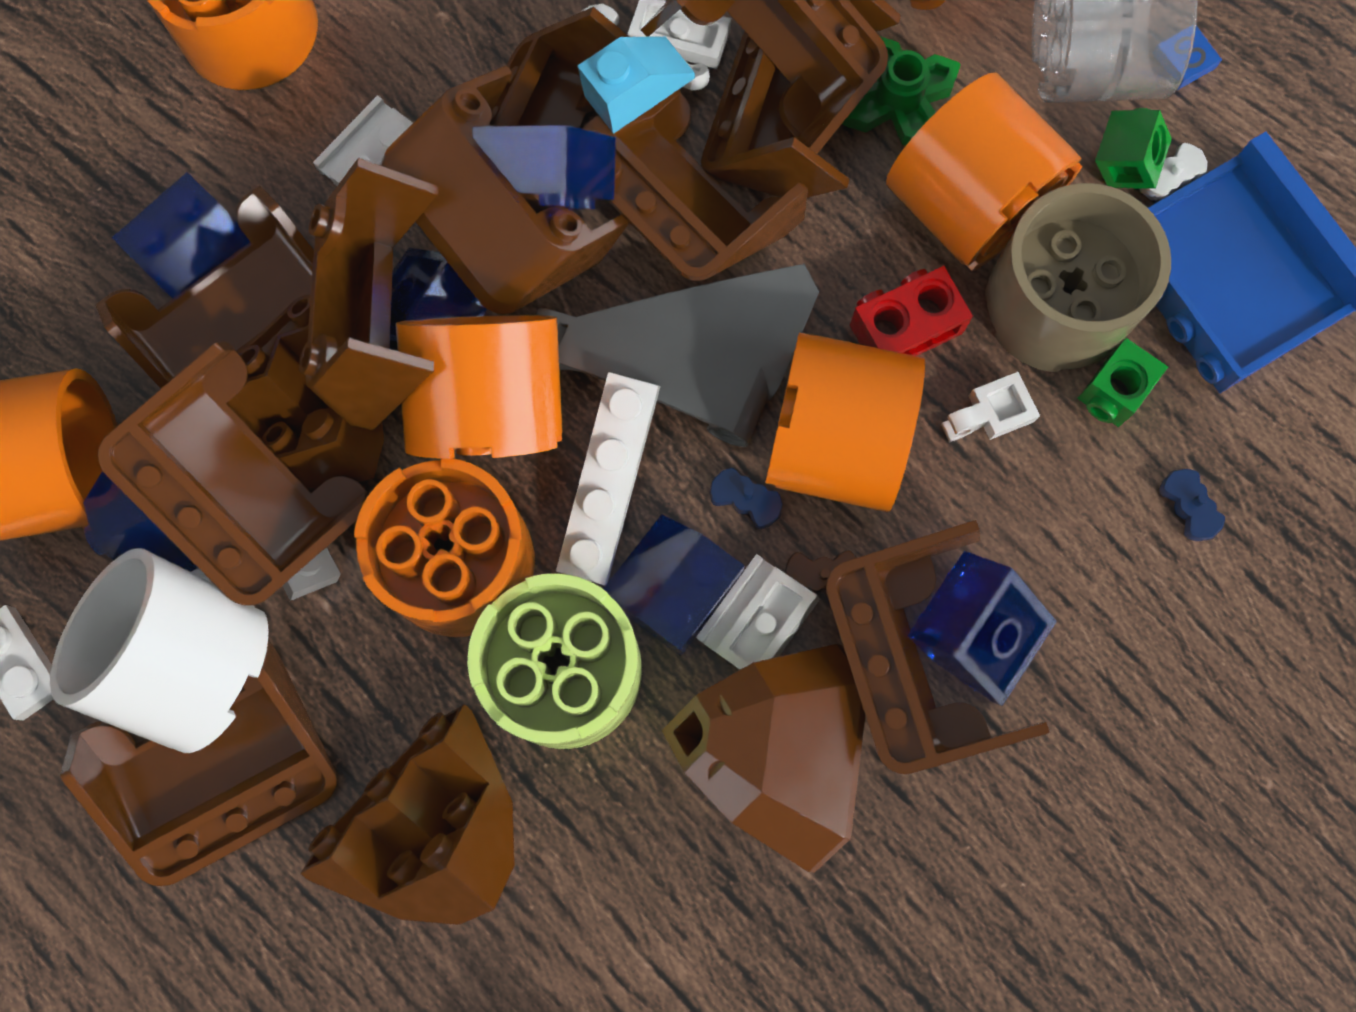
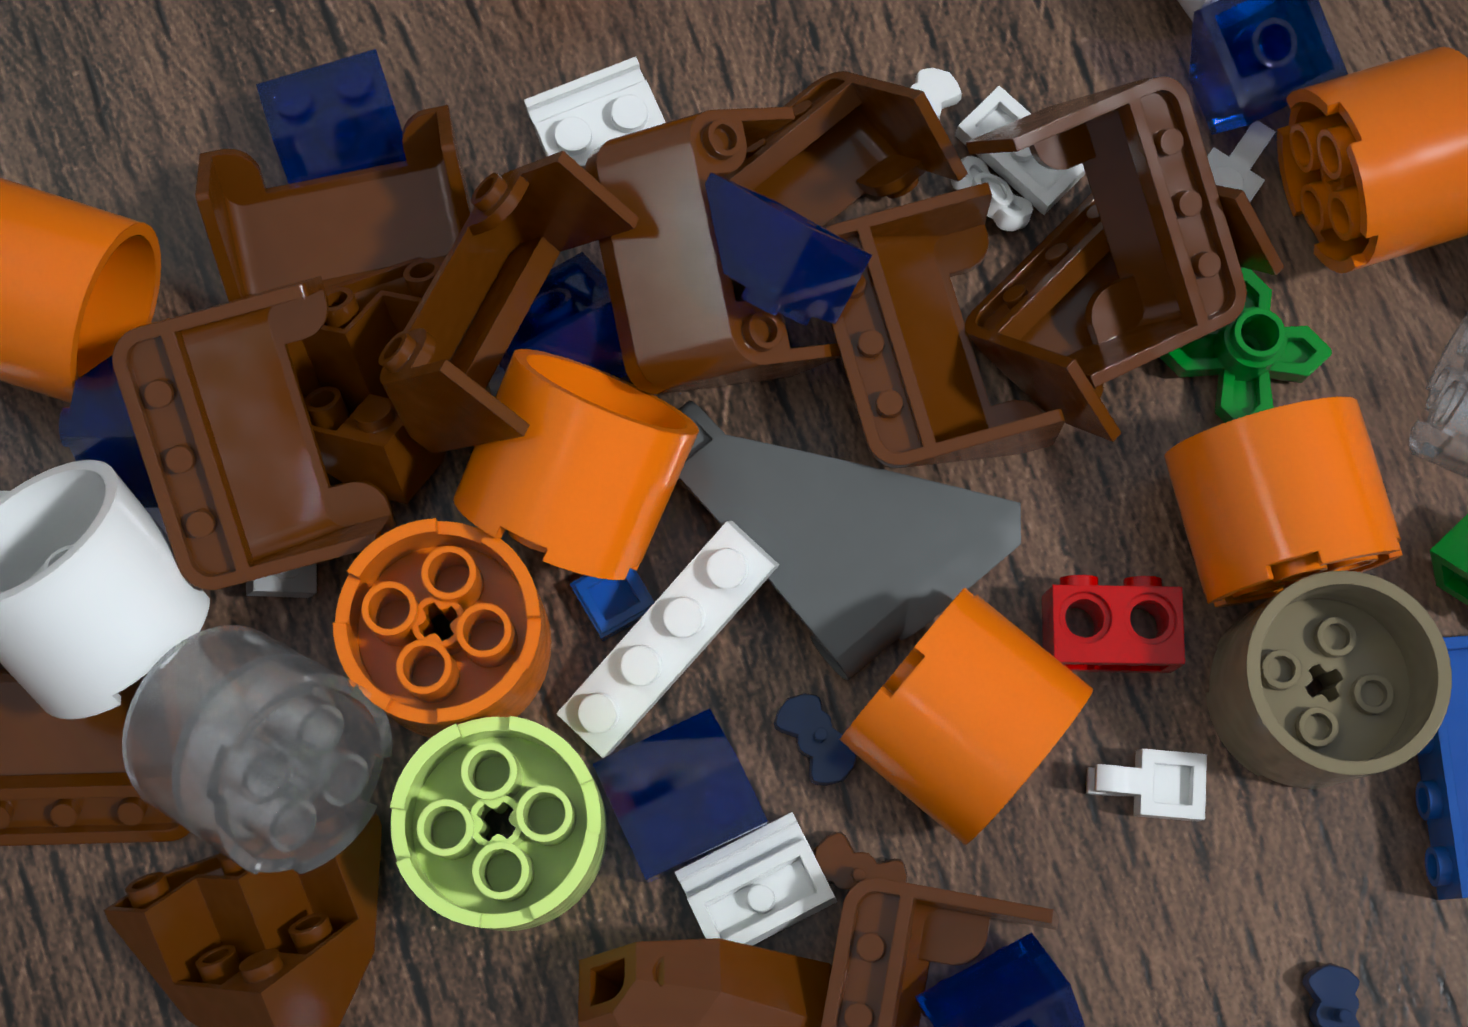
camera: 20 degrees right, 0 degrees up
medium azure slope [577,36,695,134] -> none
green brick [1077,338,1168,428] -> none
none -> clear brick [122,625,393,875]
none -> blue tile [570,568,655,642]

